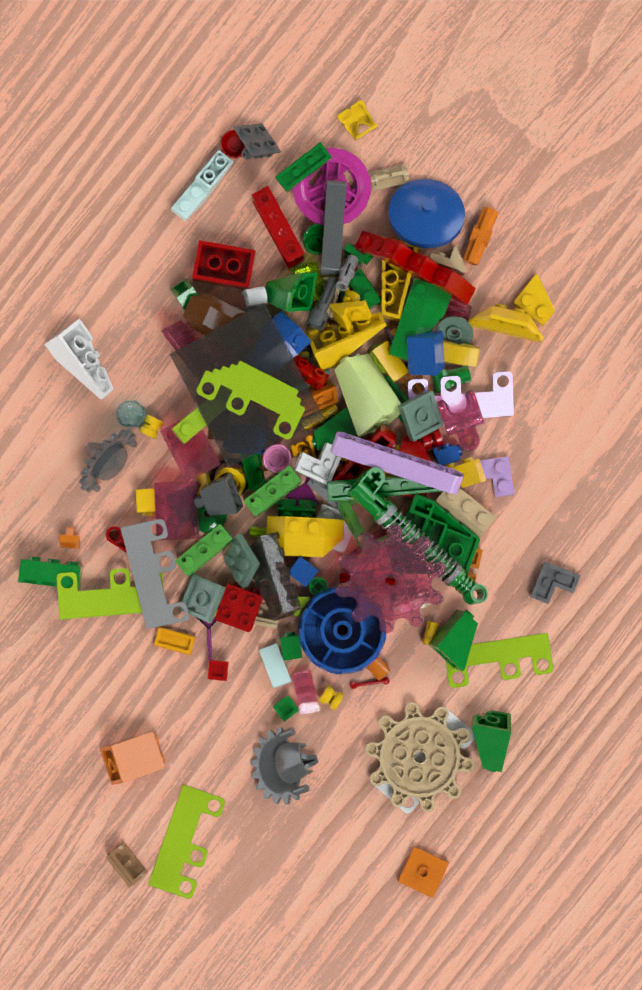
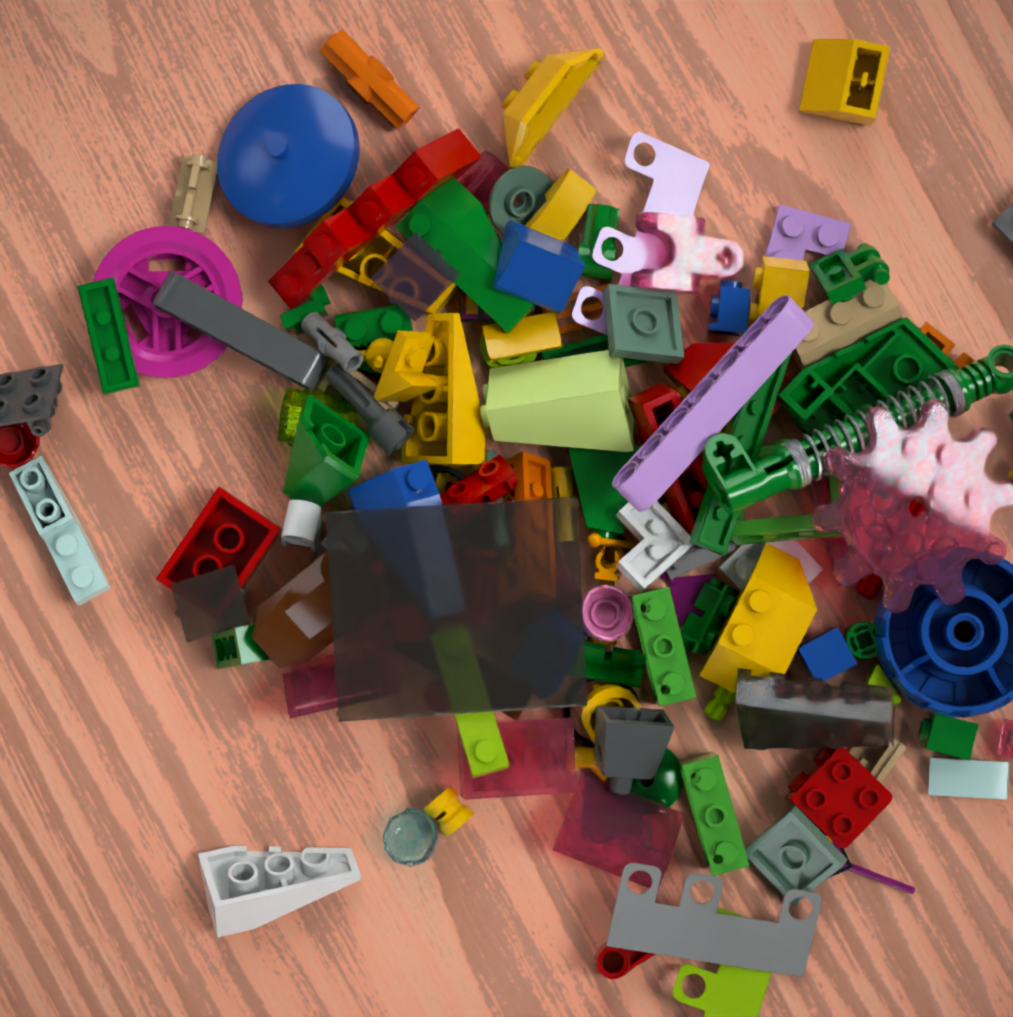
camera: 65 degrees left, 0 degrees up
dark grey piece [79,429,137,493] -> none
yellow brick [136,488,158,517] -> none
light orange tile [154,627,196,655] -> none
lime piece [197,361,305,440] -> none
red tile [208,660,229,681] -> none
sand green plate [223,534,260,588] -> none
red fence [251,186,305,270] -> none
green hair [303,224,324,255] -> none
yellow piece [337,100,378,141] -> none
red wheel [421,429,444,451] -> none
tan slope [430,245,466,275] -> none
yellow wing [513,274,555,327] -> none
none -> clear smoke piece [171,565,251,643]
none -> piece [370,232,460,321]
none -> yellow slope [799,39,891,126]
none -> green plate [809,243,890,305]

